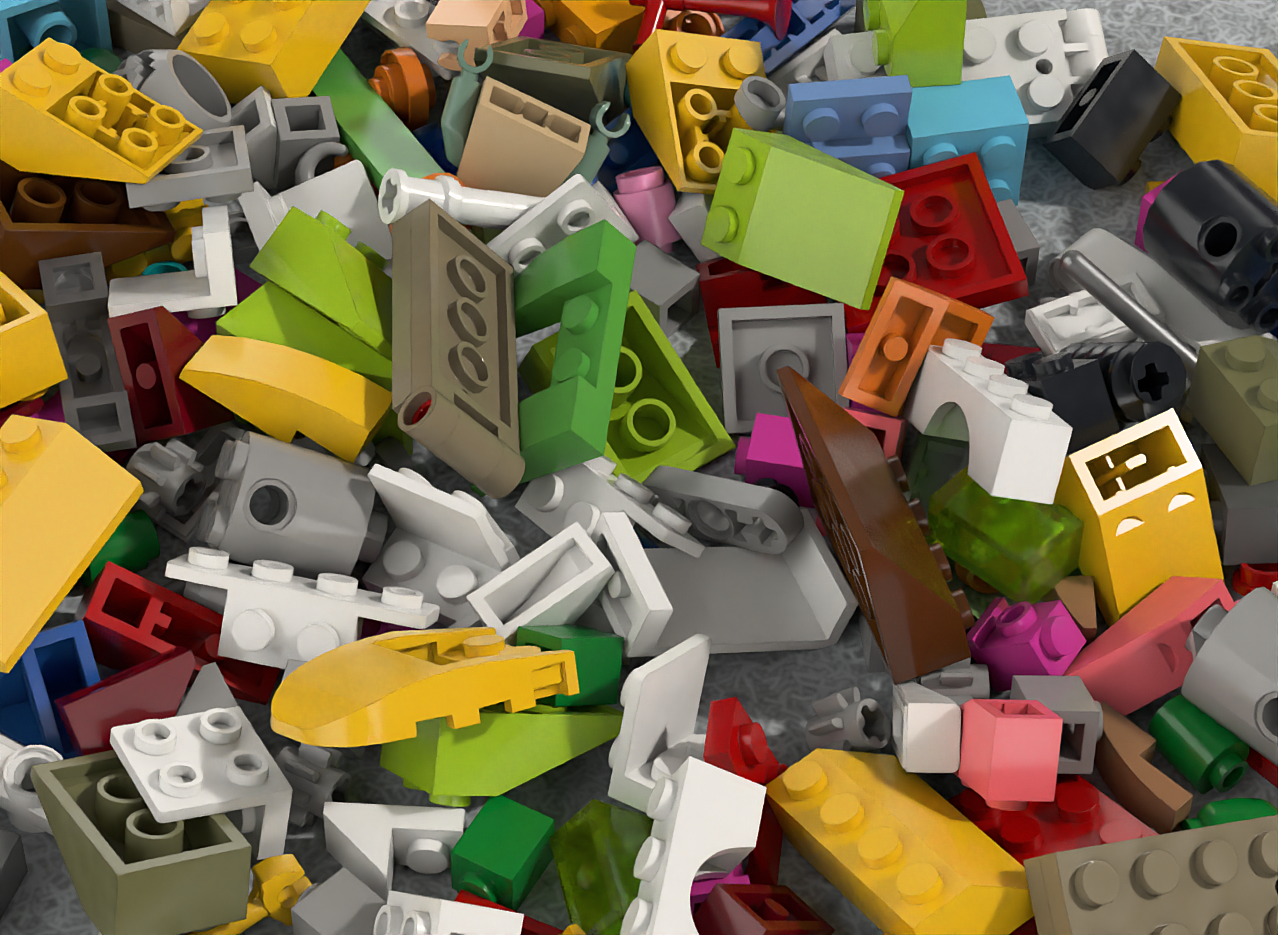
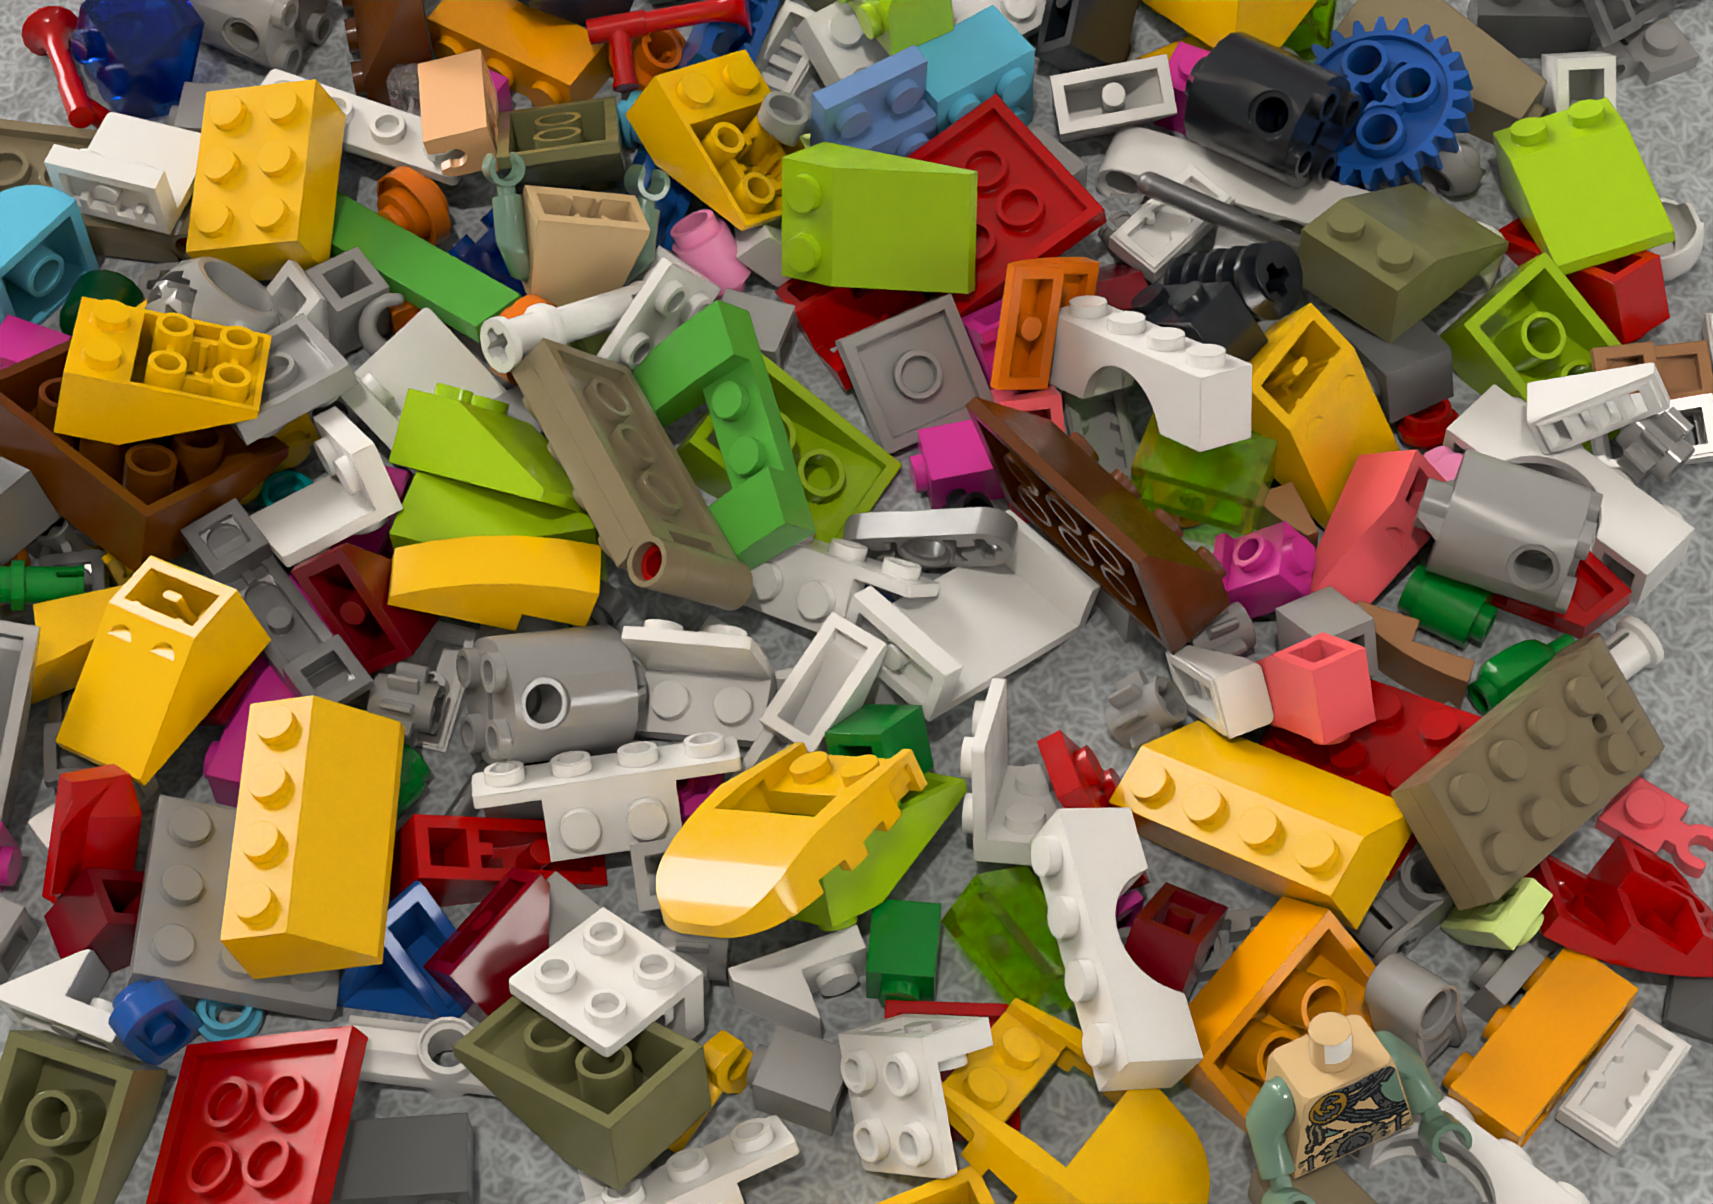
camera: 20 degrees left, 10 degrees up
none -> white slope [1050,54,1177,142]

